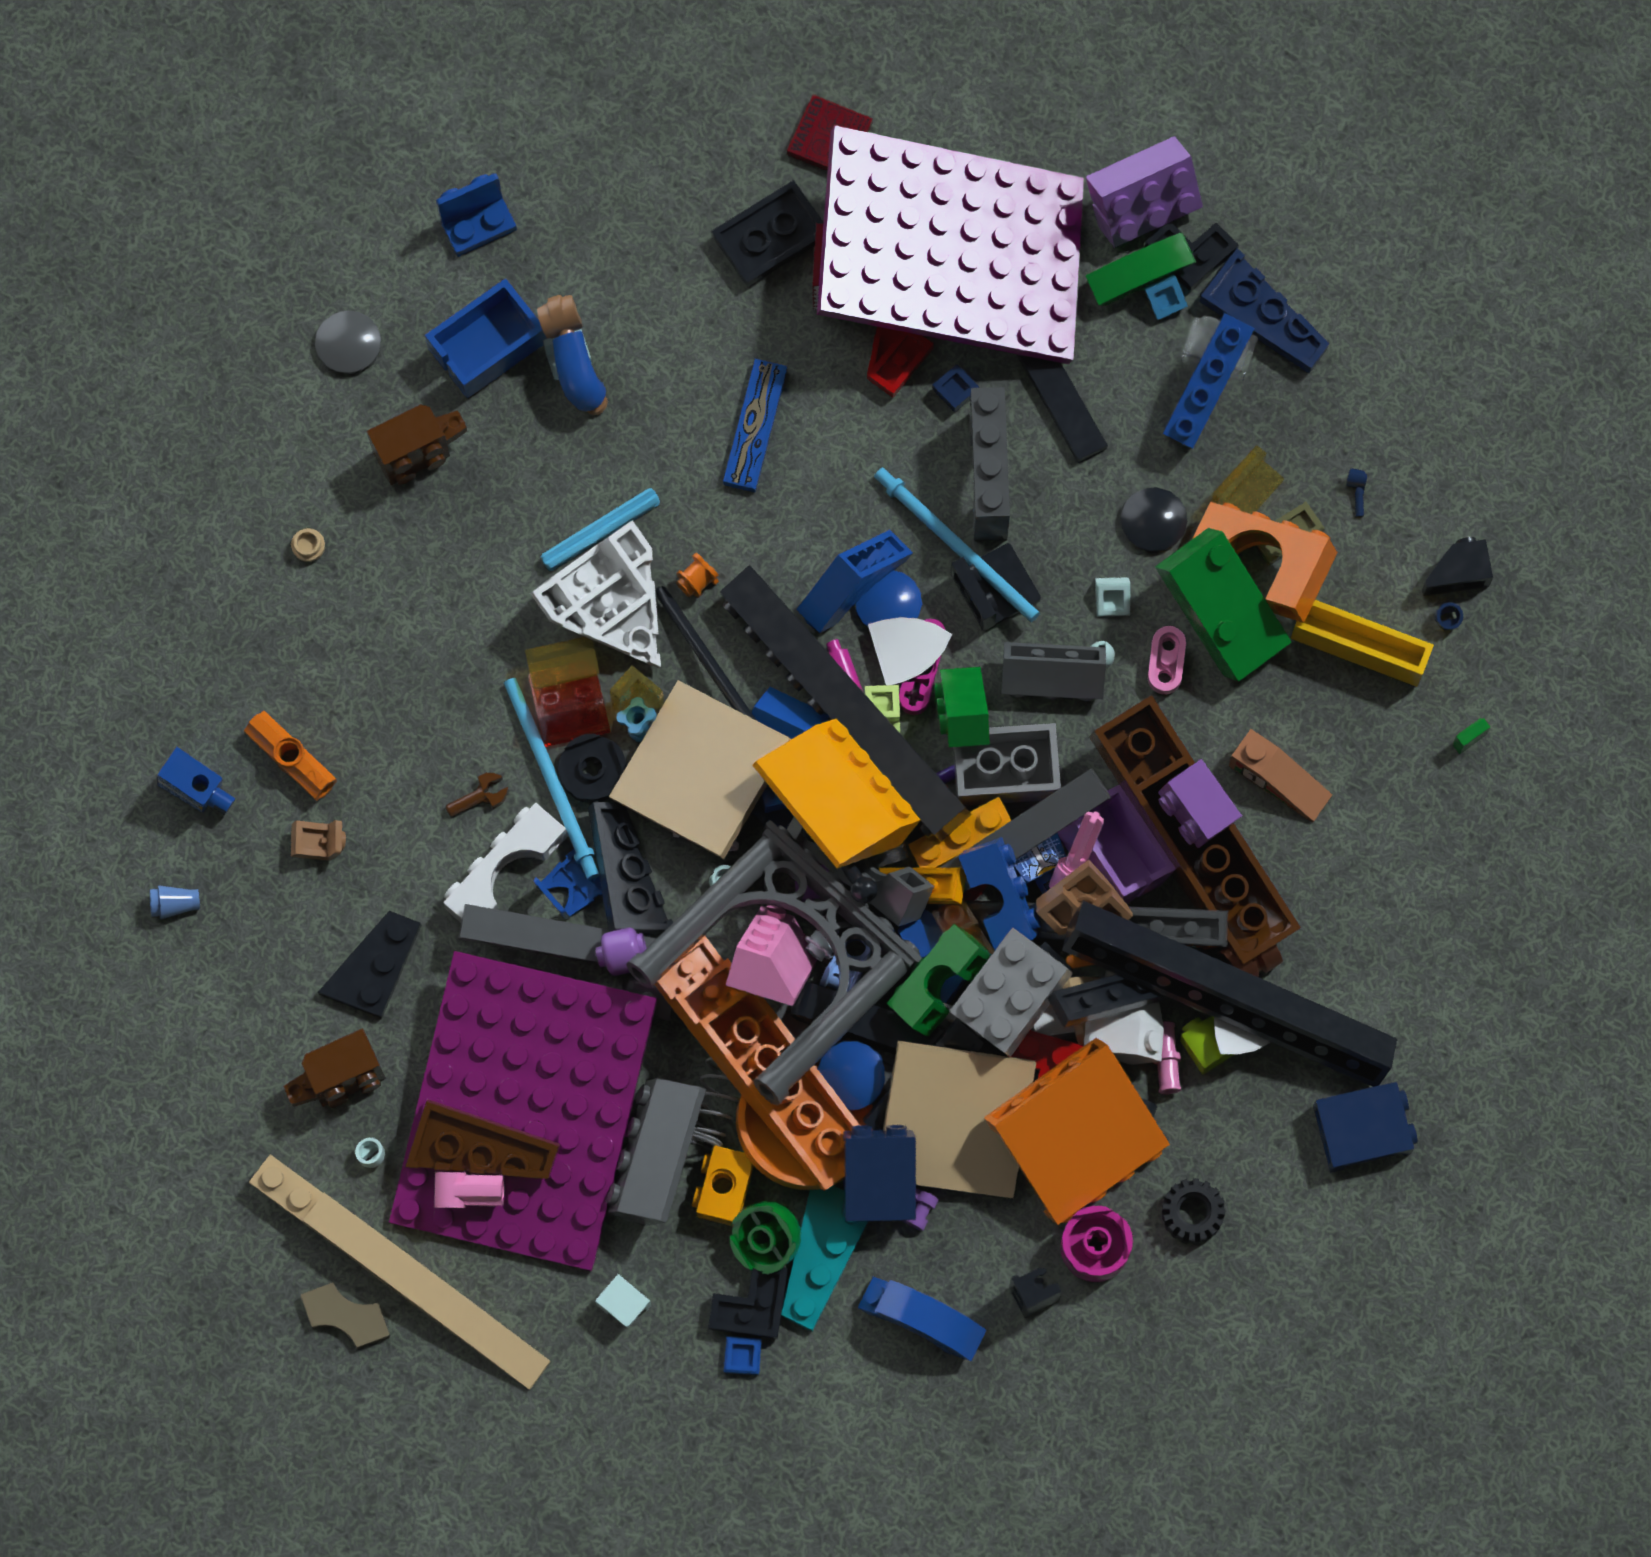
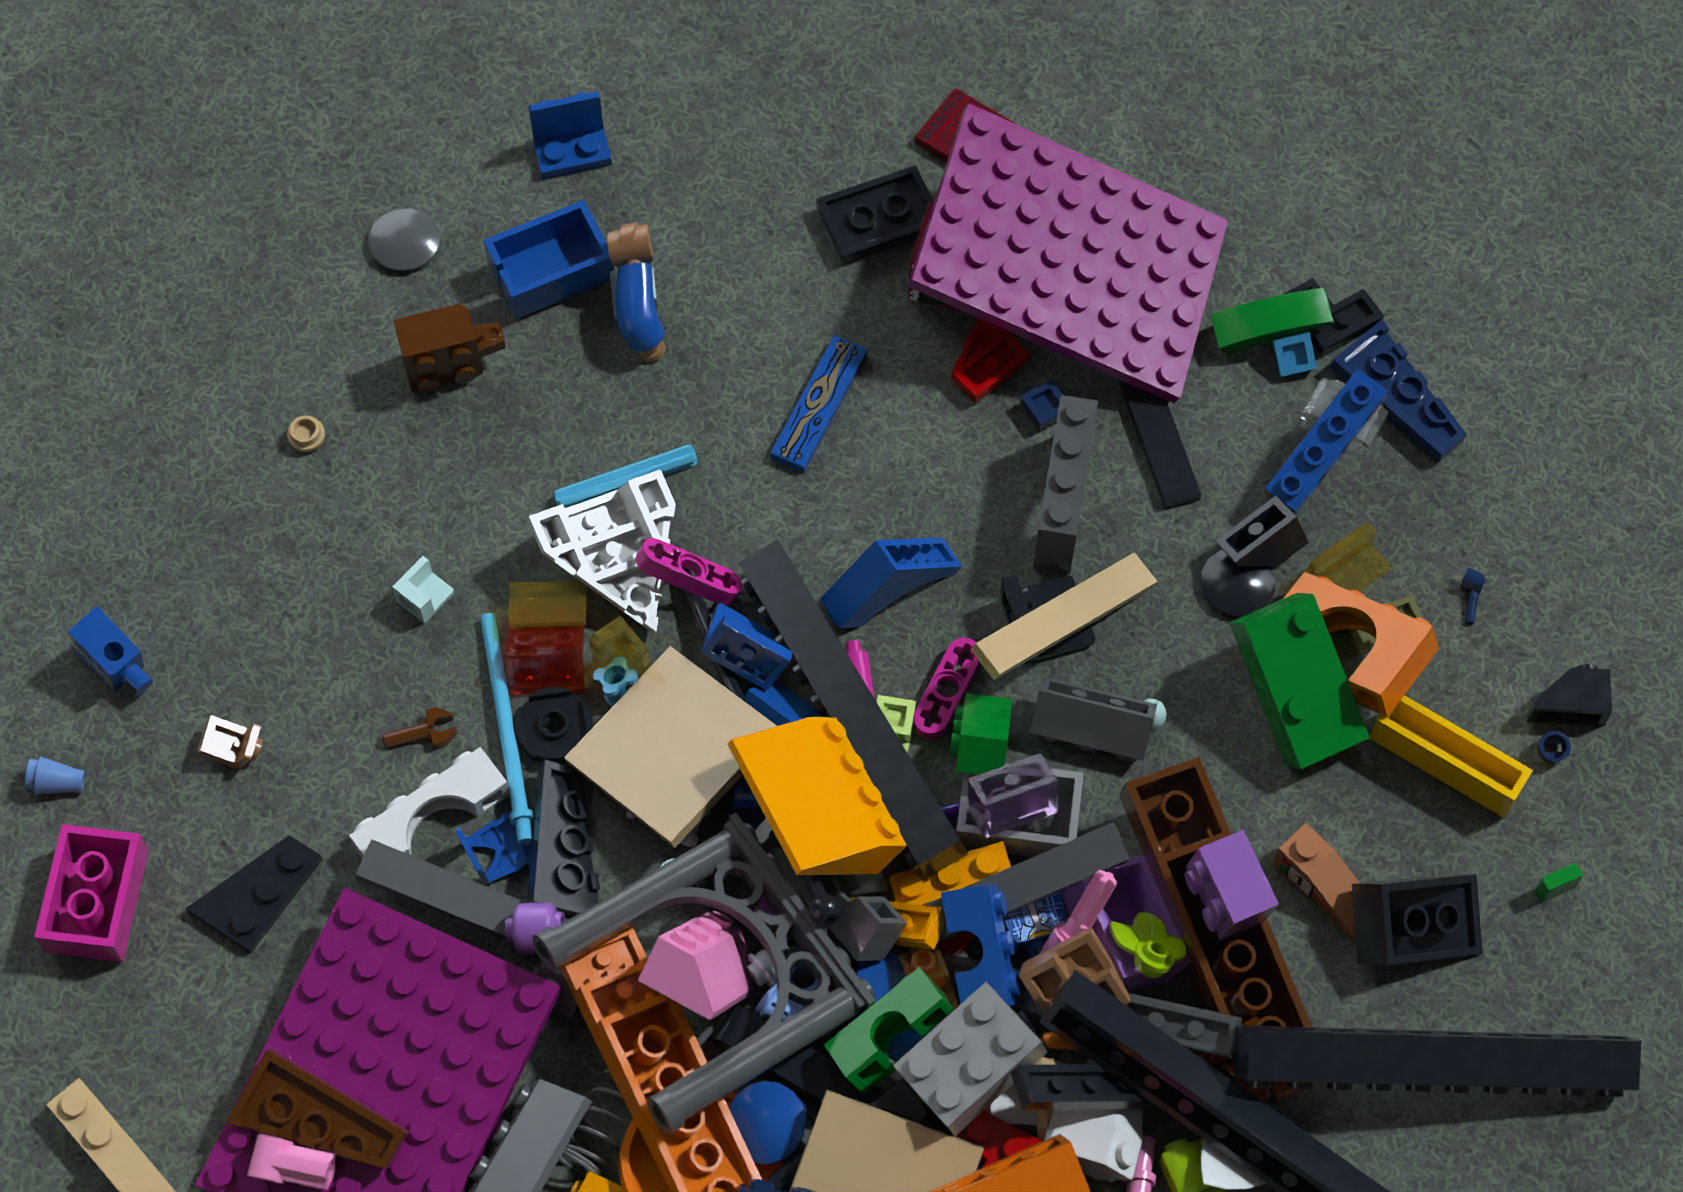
camera: 10 degrees right, 10 degrees down
orange piece [244,711,337,801] -> none
reddish brown hinge [284,1028,386,1108] -> none
light aqua hinge [355,1138,385,1168] -> none
orange brick [676,553,719,598] -> none
blue dish [855,570,922,627] -> none
white sticker [868,617,952,685] -> none
medium azure bar [874,468,1040,622] -> none
medium lavender piece [1086,136,1203,248] -> none
light aqua slope [1095,578,1130,616] -> none
bright pink plate [1148,626,1186,694] -> none
none -> dark pink brick [34,824,149,962]
none -> light aqua panel [392,556,454,624]
none -> dark pink beam [635,538,743,606]
none -> blue bracket [701,603,793,691]
none -> clear purple brick [967,753,1058,838]
none -> tan tile [971,552,1158,680]
none -> lime plate [1109,912,1186,978]
none -> black slope [1215,495,1309,567]
none -> black brick [1234,1025,1642,1097]
none -> black slope [1352,874,1483,965]

